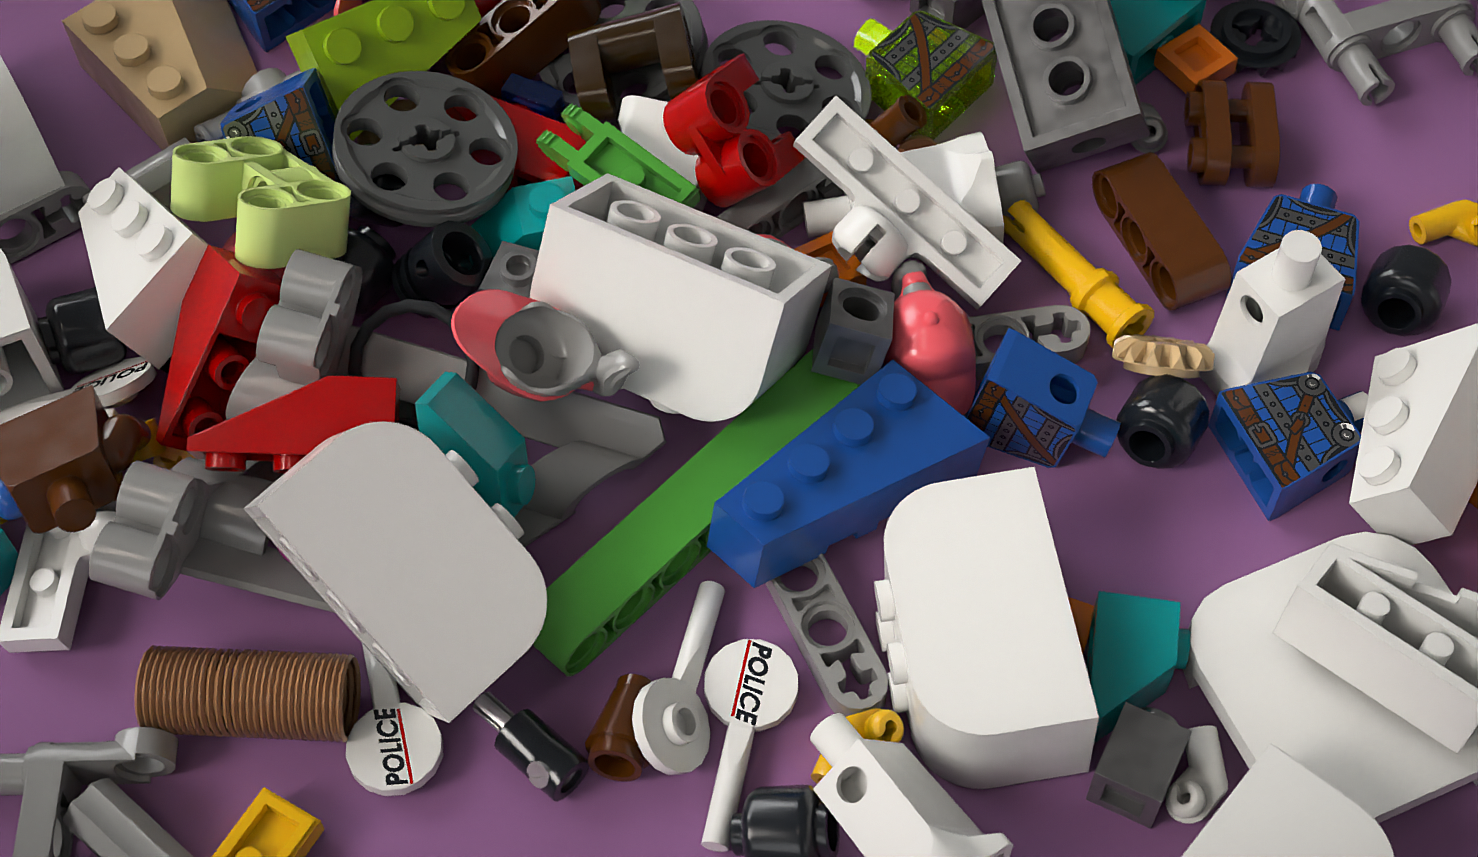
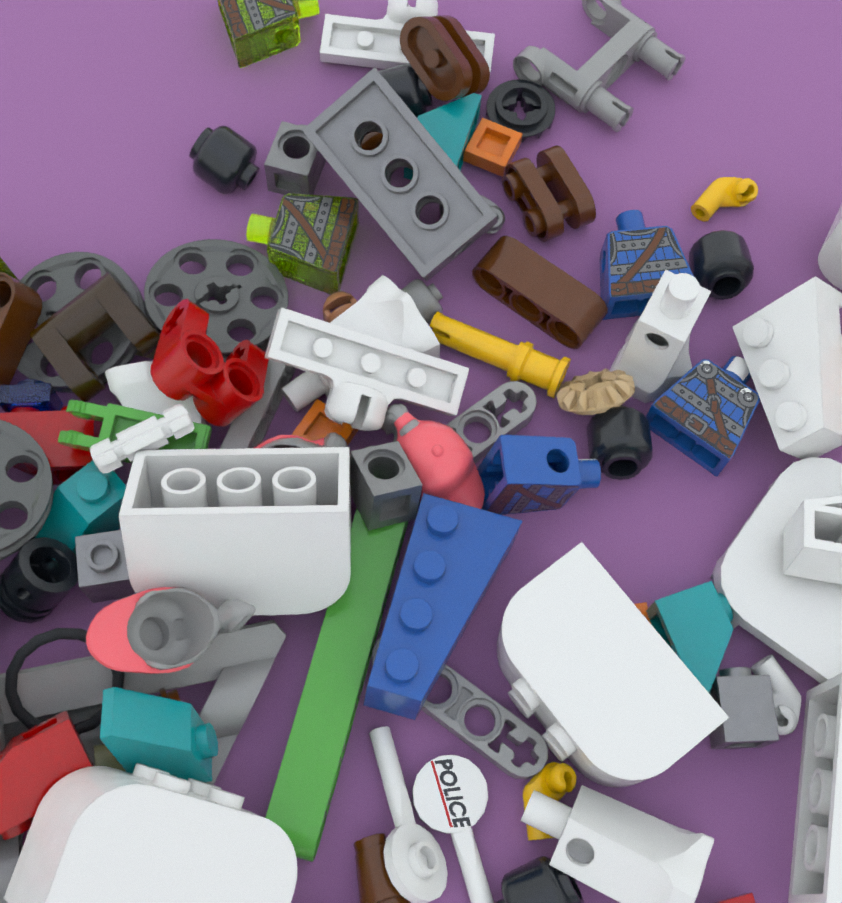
camera: 35 degrees left, 10 degrees up
reddish brown pin [864,95,927,147] -> none
none -> white axle [90,404,194,473]

